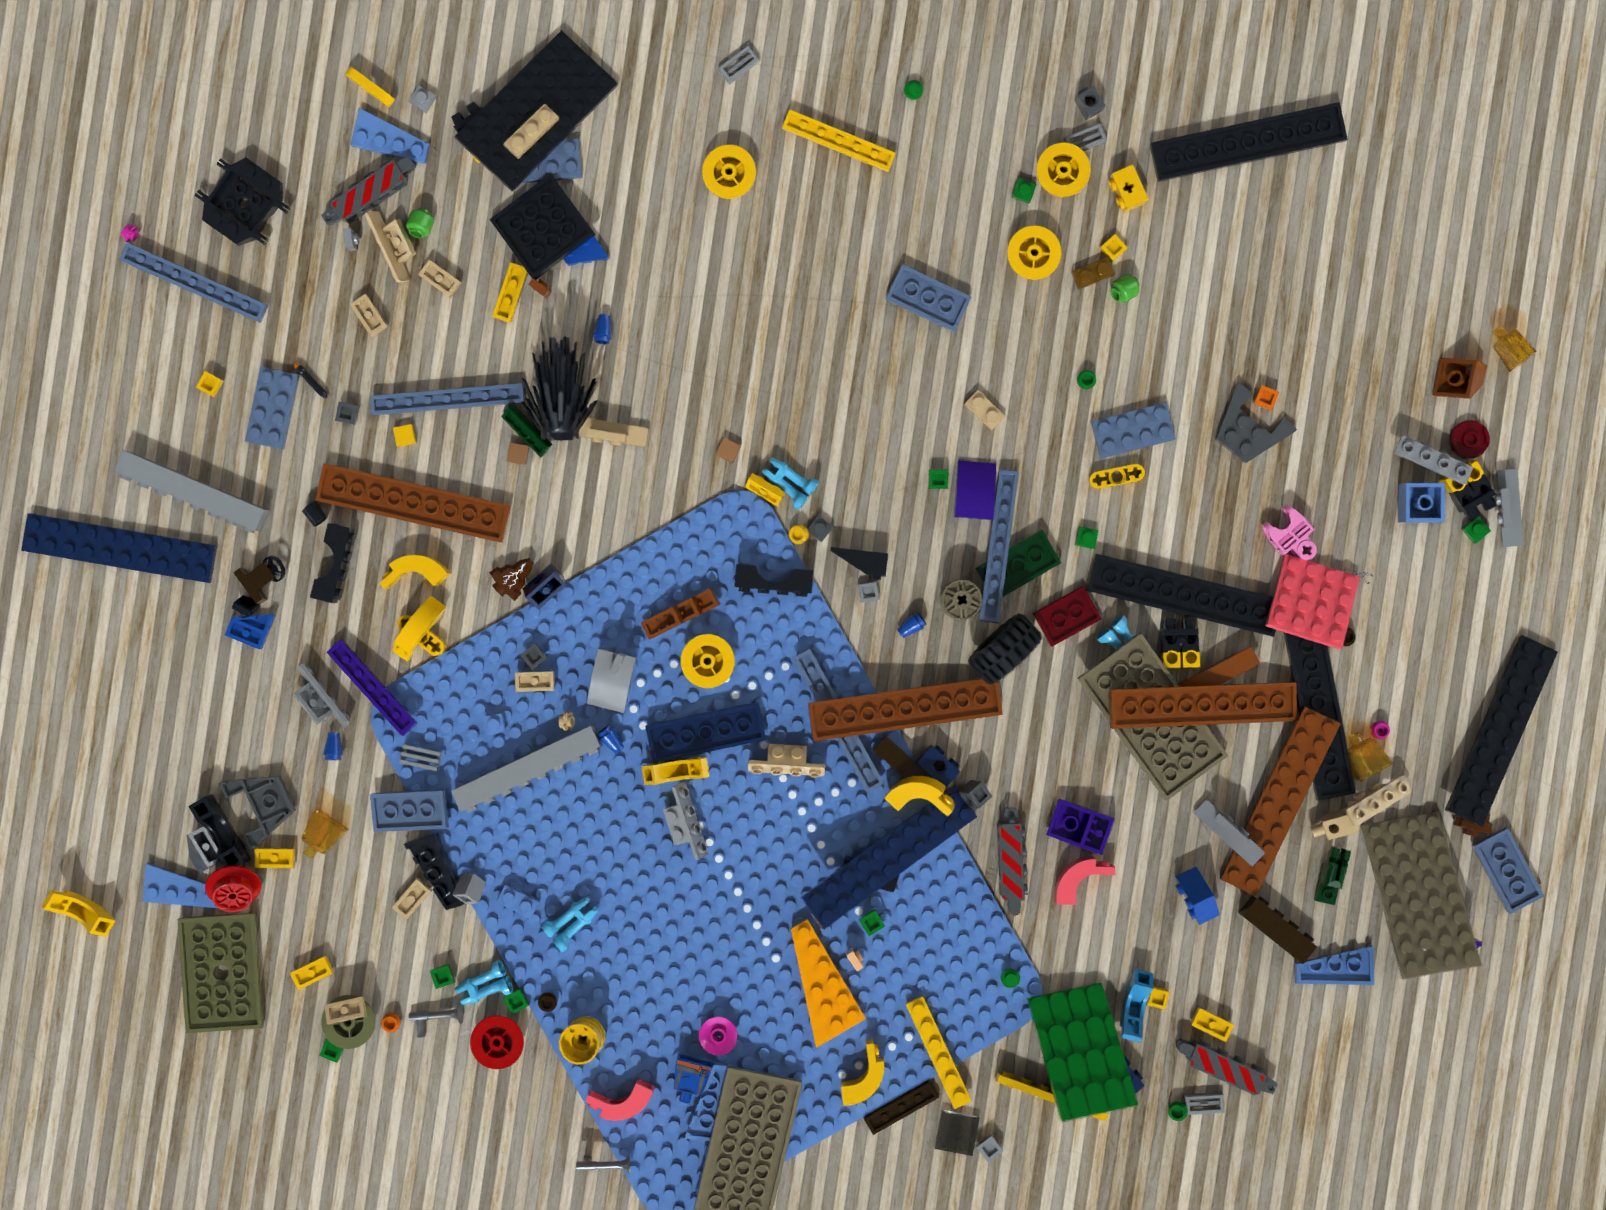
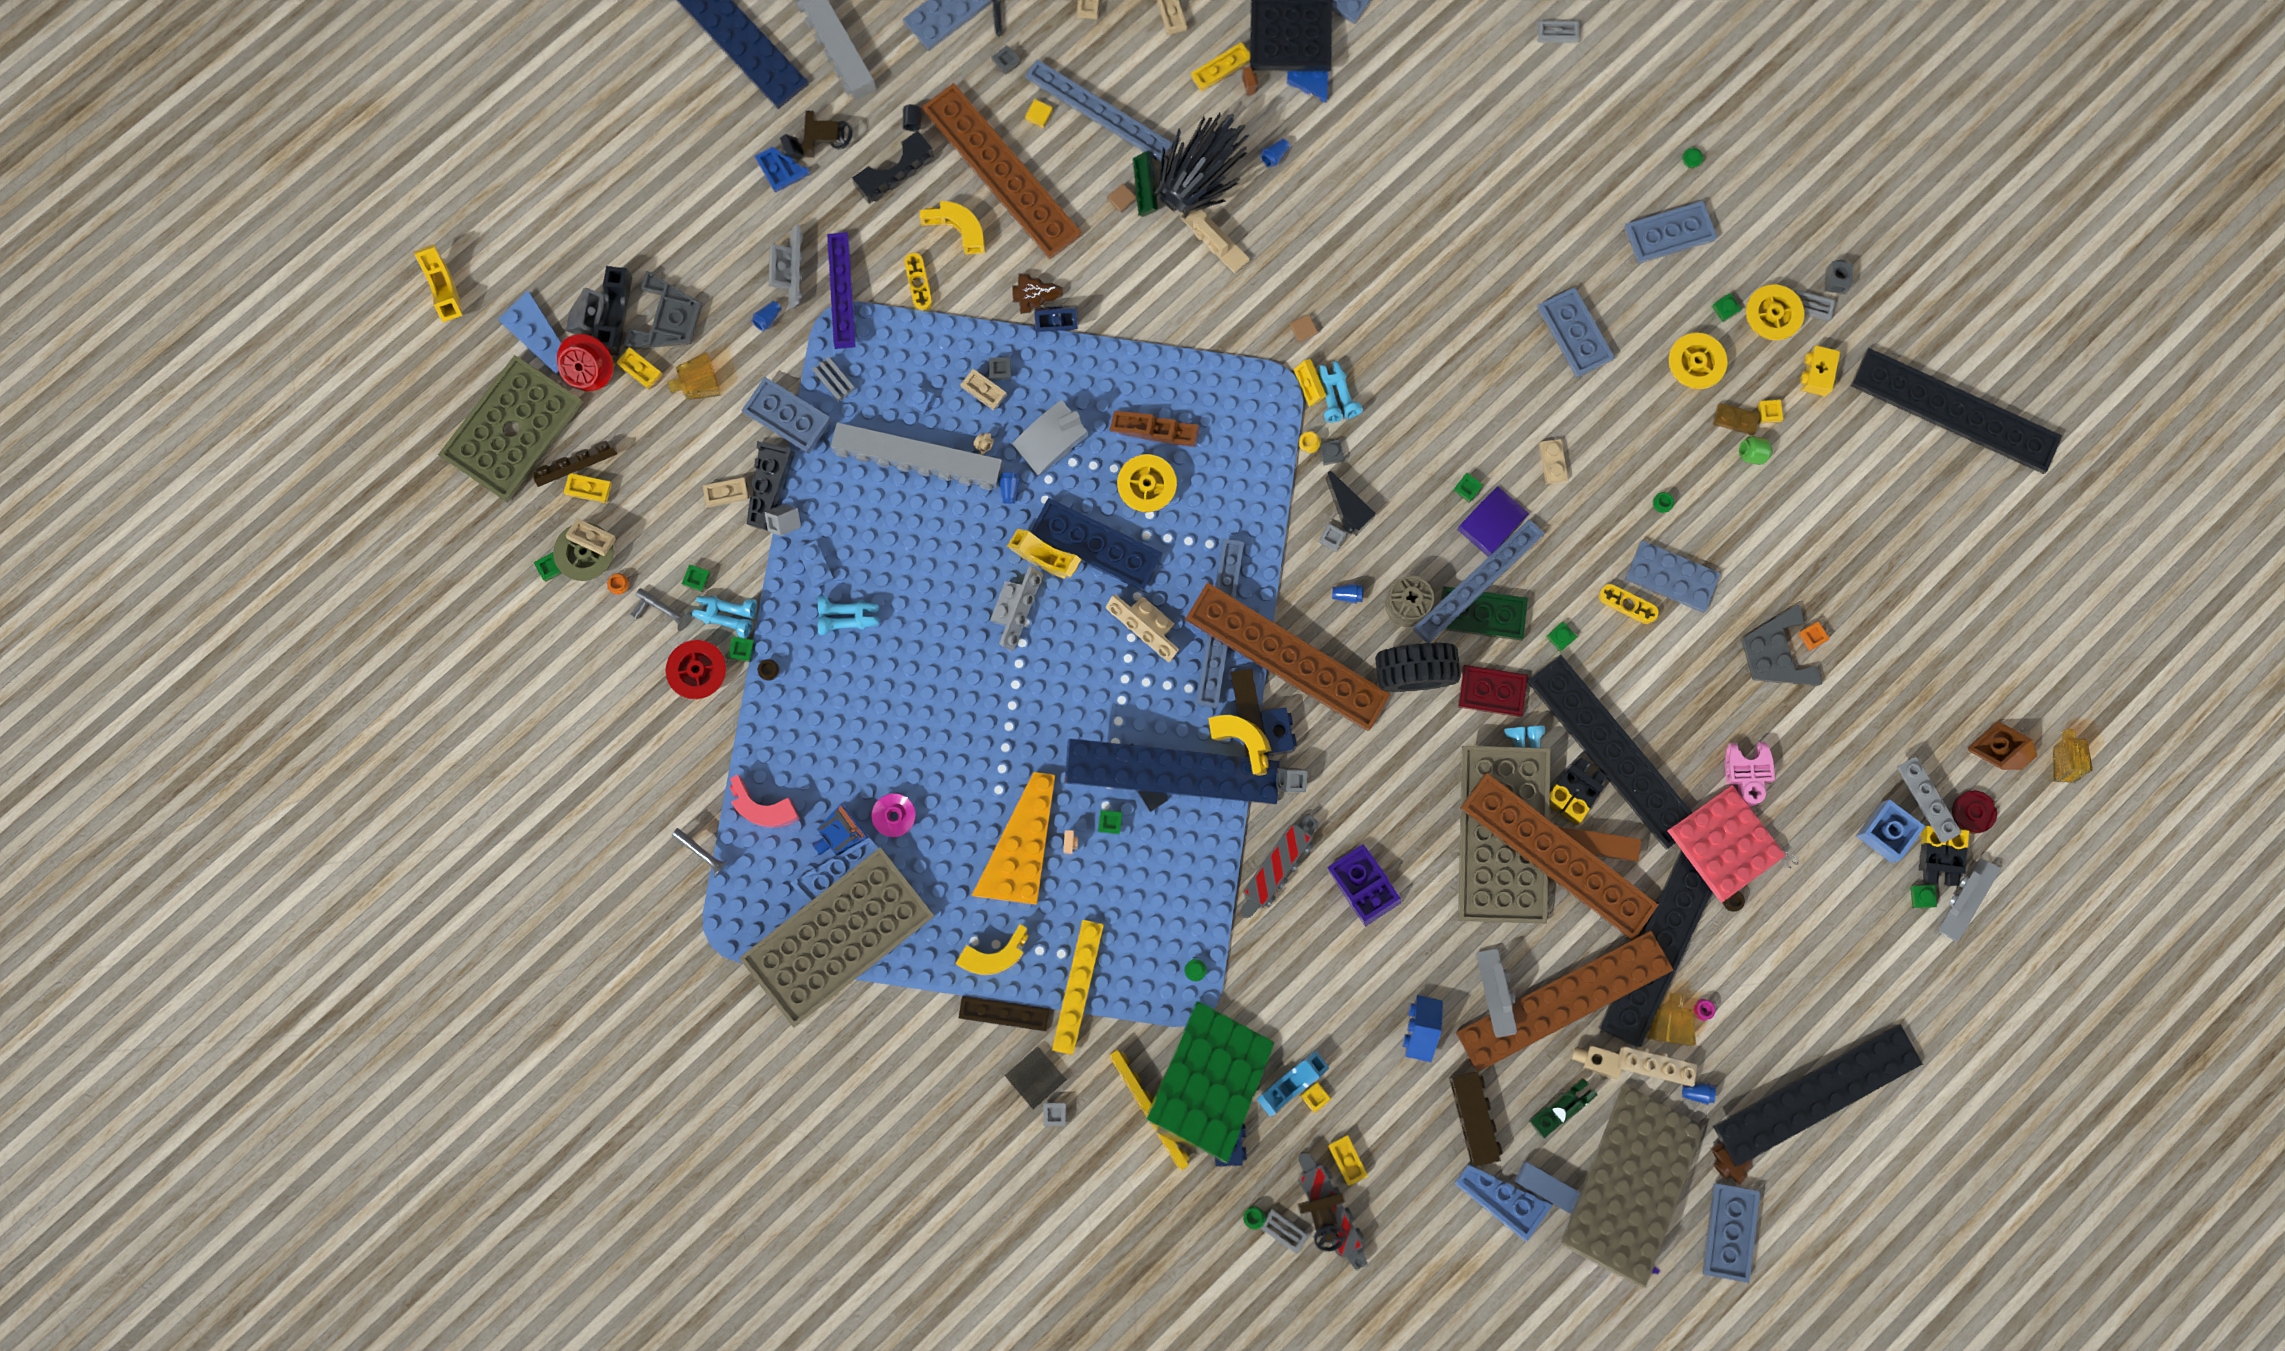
camera: 40 degrees right, 10 degrees down
yellow arch [392,596,446,662] -> none
yellow wheel [559,1016,606,1064] -> none
yellow piece [702,145,756,199] -> none
black arch [734,564,814,597] -> none
yellow plate [782,109,896,172] -> none
coral arch [1054,856,1115,905] -> none
none -> dark brown plate [534,440,617,487]
none -> dark brown piece [1297,1192,1346,1252]
none -> sand blue beam [1514,1161,1580,1214]
none -> sand blue plate [1624,201,1717,264]
none -> blue cone [1682,1083,1716,1105]

